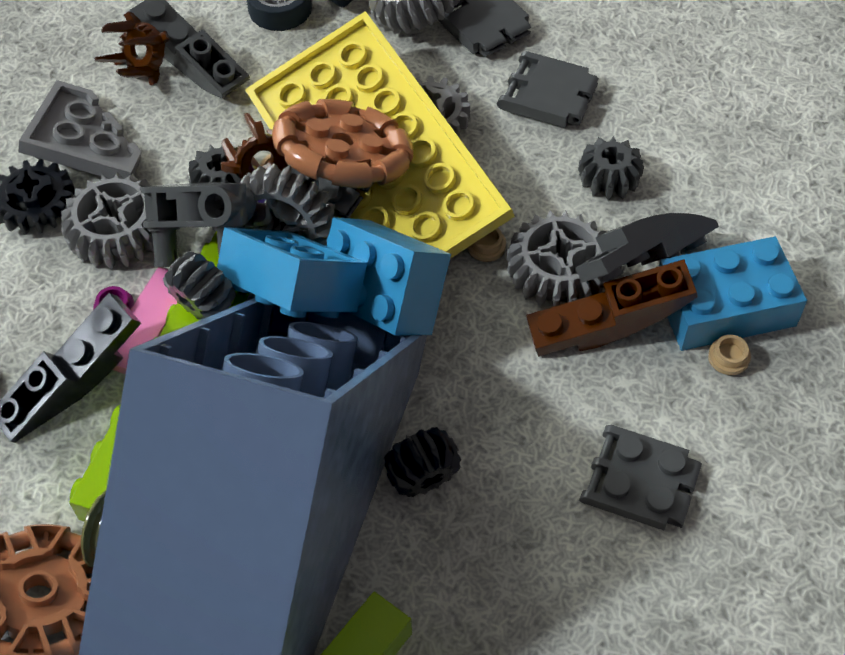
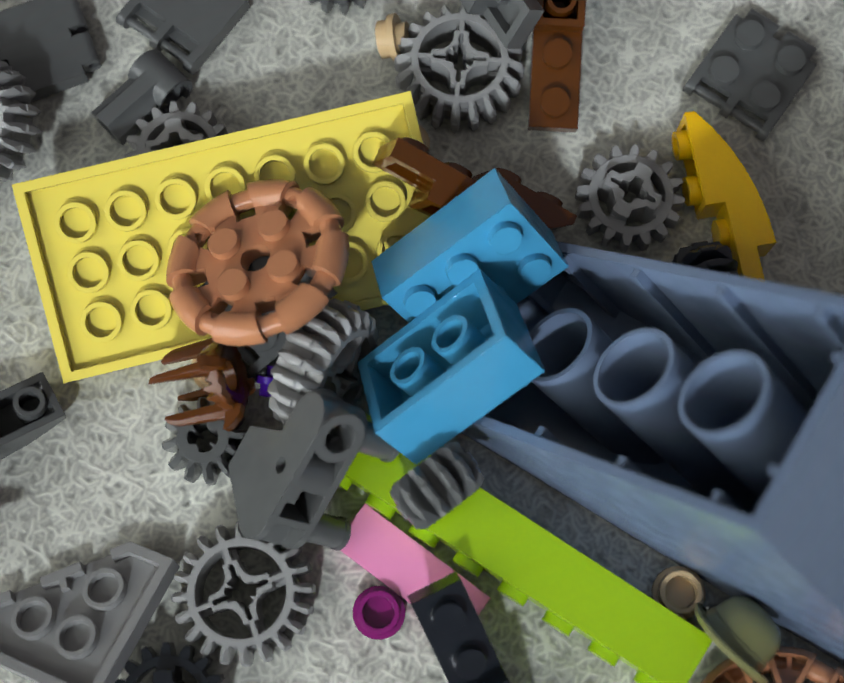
camera: 75 degrees left, 20 degrees up
none -> dark grey piece [91,49,193,146]
none -> reddish brown slope [373,137,577,230]
none -> tan plate [375,13,410,61]
none -> light grey gear [575,144,685,253]
none -> yellow slope [672,111,777,281]

